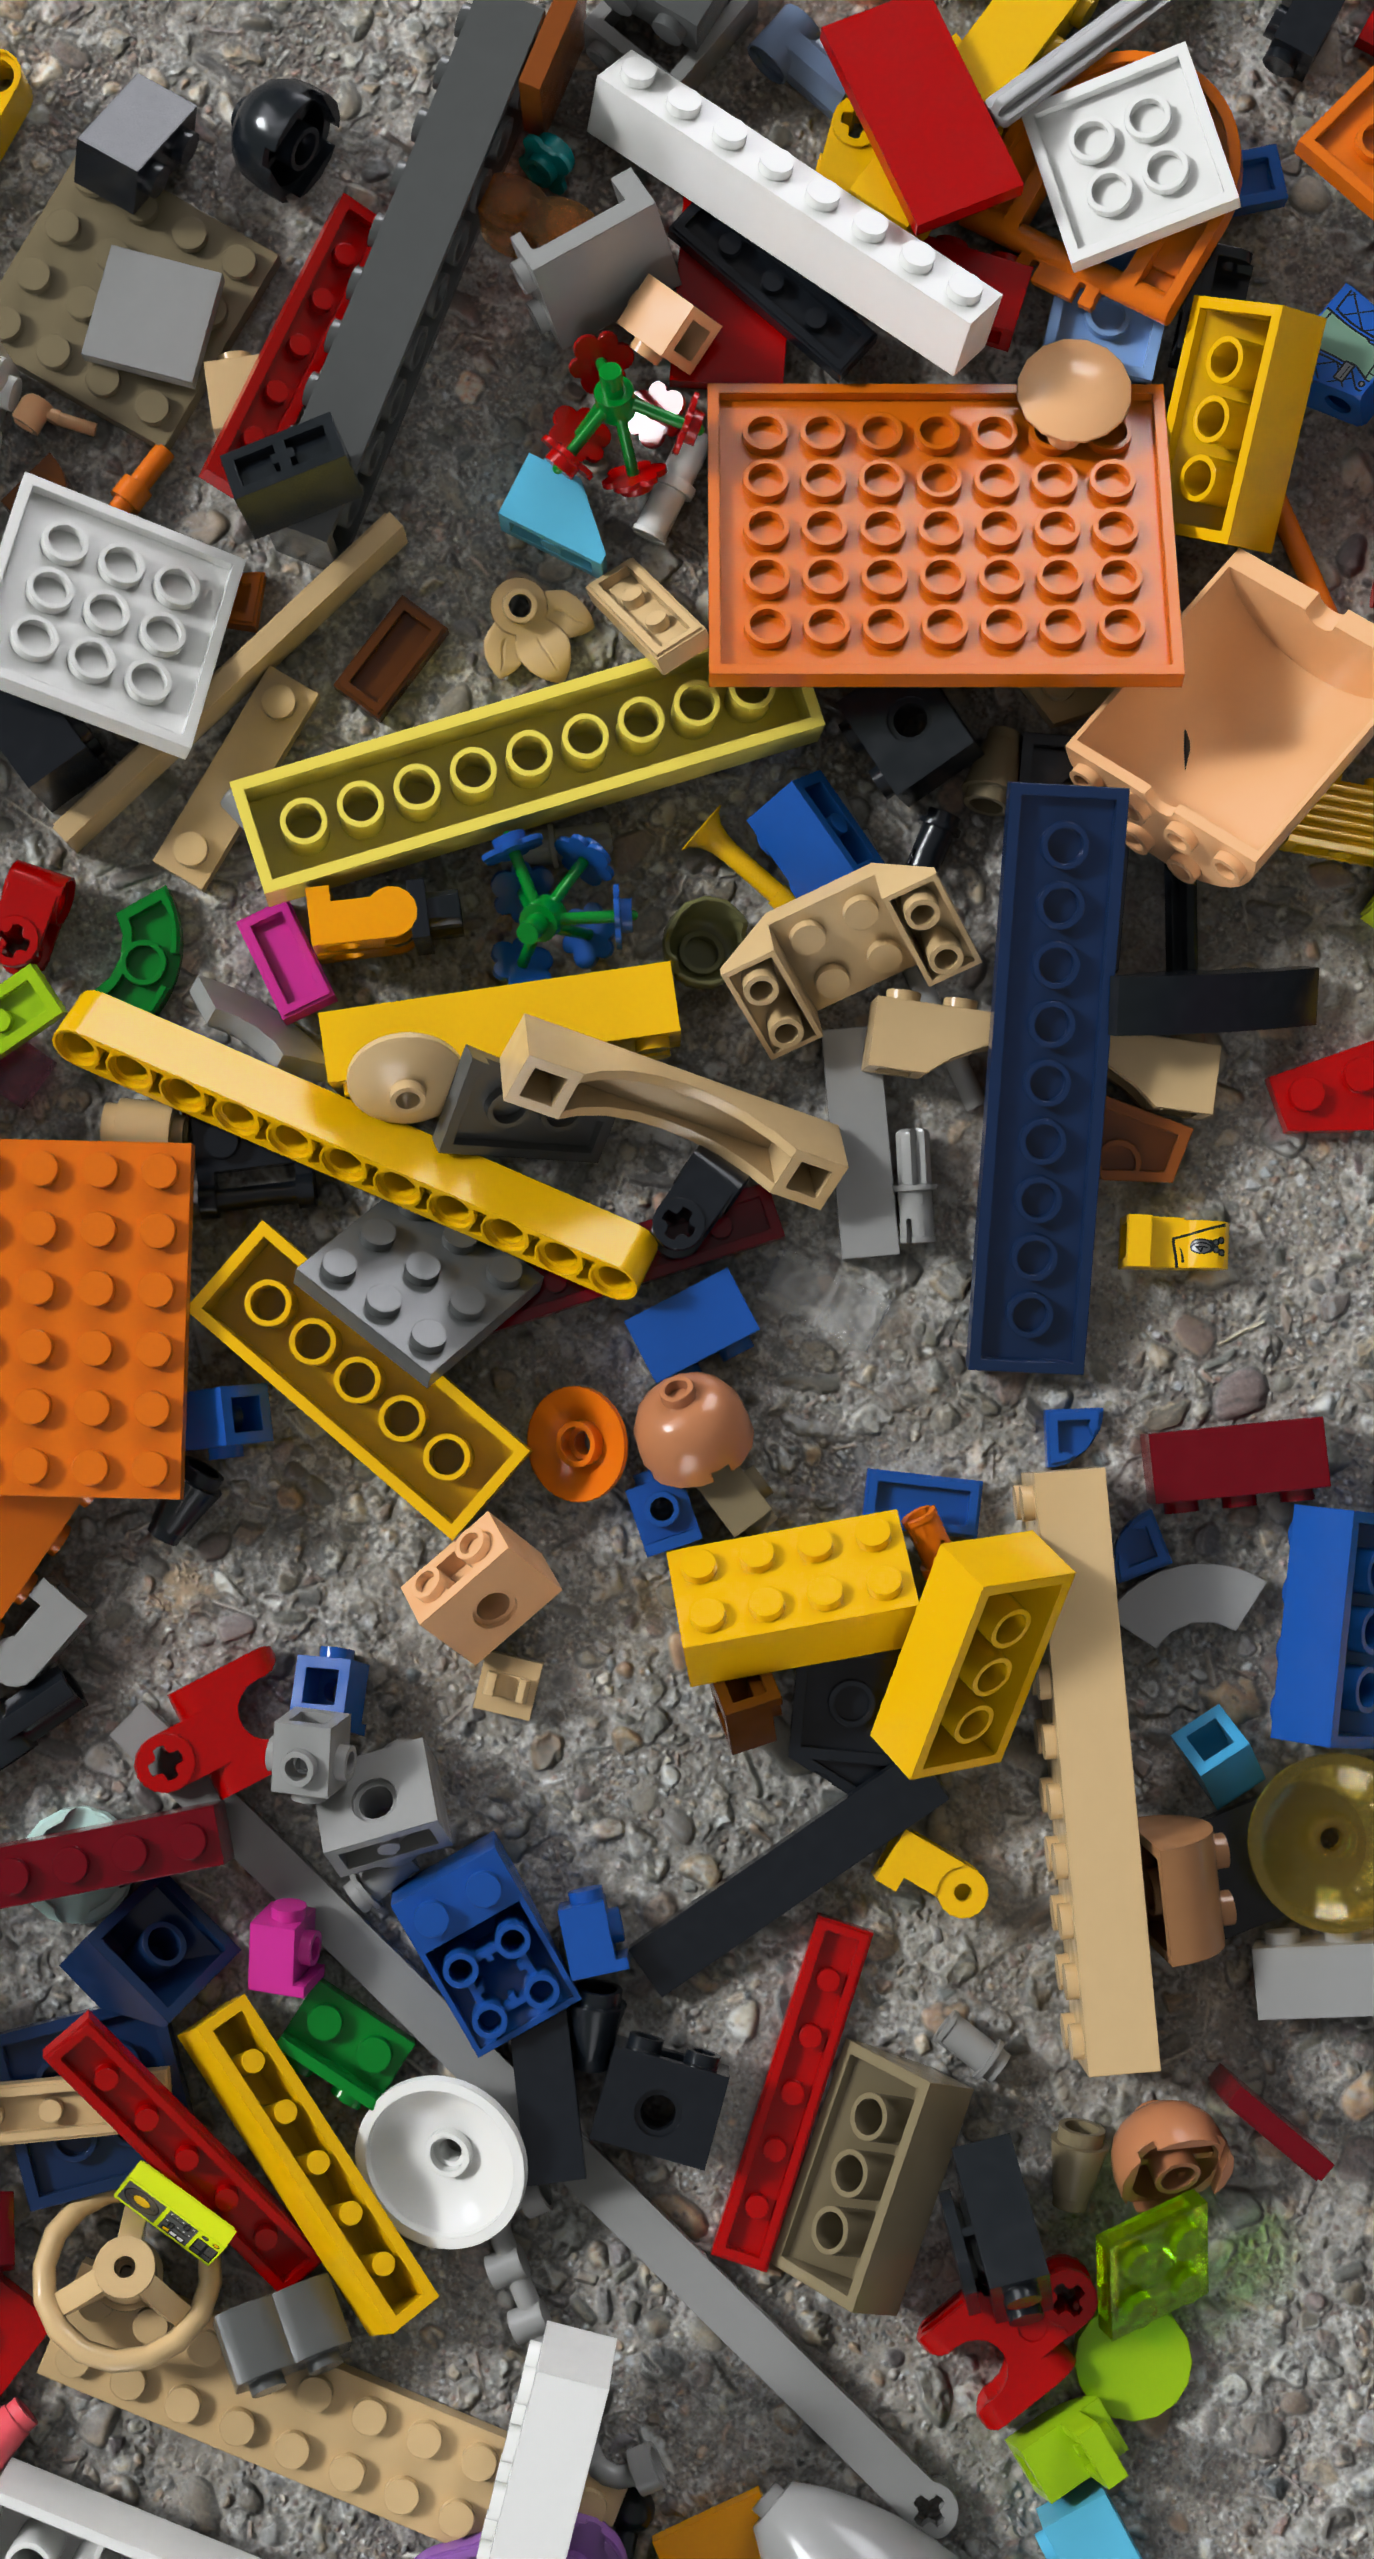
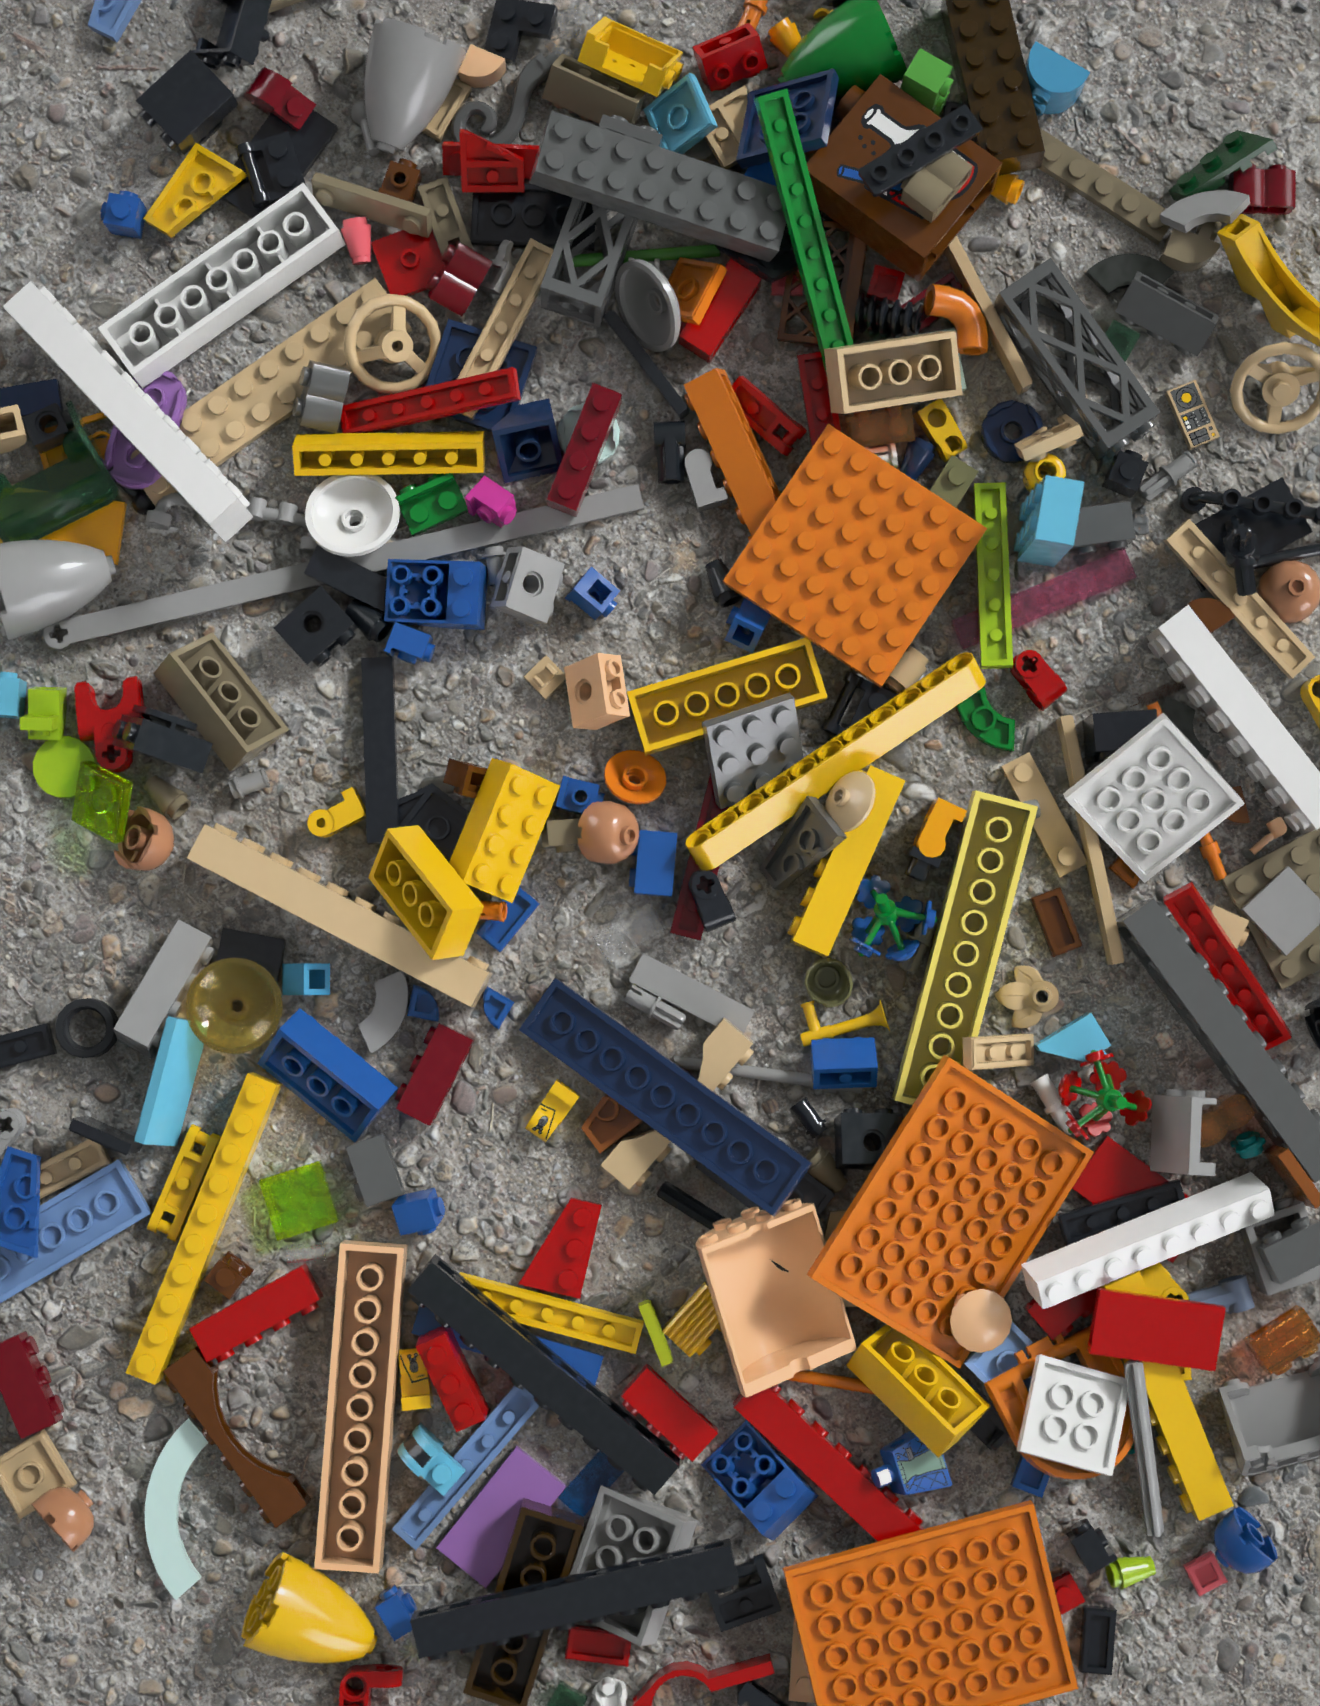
camera: 125 degrees right, 0 degrees up
neon yellow tile [113,2160,237,2266] -> none
red piece [134,1646,276,1800] -> none
light grey tile [189,975,327,1082] -> none
black hinge [220,412,365,540] -> none
dark pink tile [236,901,338,1026] -> none
light grey brick [265,1707,357,1804] -> none
tan arch [499,1013,849,1210] -> none
light nougat brick [616,273,723,375] -> none
red tile [711,1912,874,2273] -> none
tan slope [720,863,982,1061] -> none
black slope [1108,966,1319,1036] -> none
medium nougat brick [1138,1815,1237,1967] -> none
dark red tile [1207,2063,1334,2181] -> none

